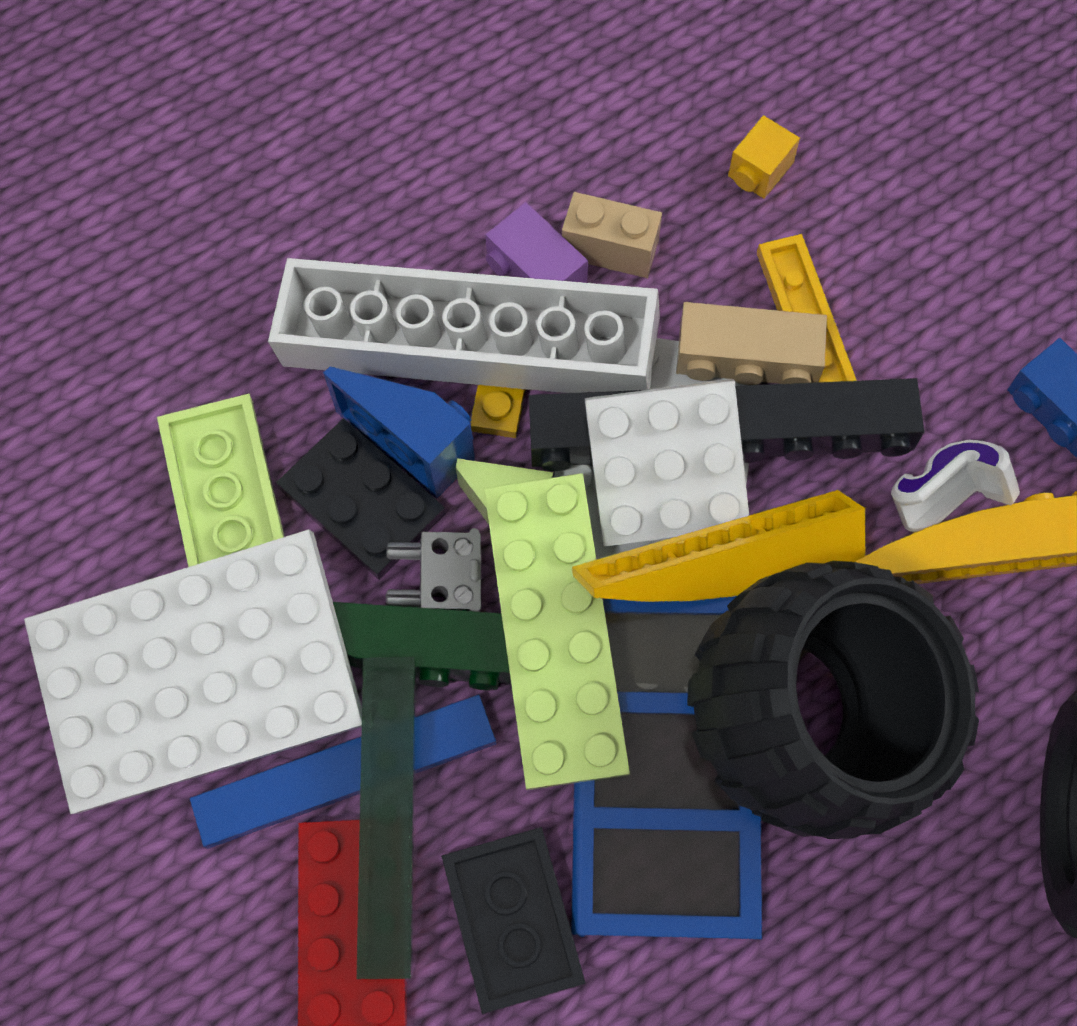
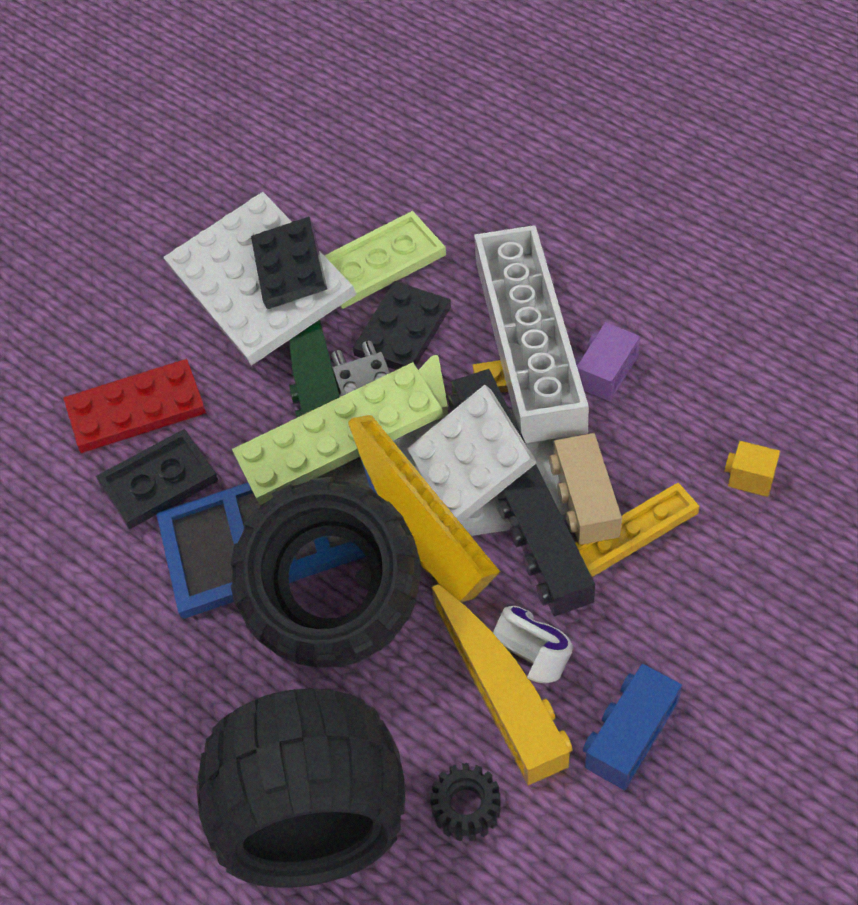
camera: 75 degrees right, 15 degrees down
blue tile [190,695,496,849] -> none
blue slope [323,366,475,499] -> none
clear green tile [356,657,416,979] -> none
tan brick [562,192,662,278] -> none
none -> black plate [251,216,327,310]

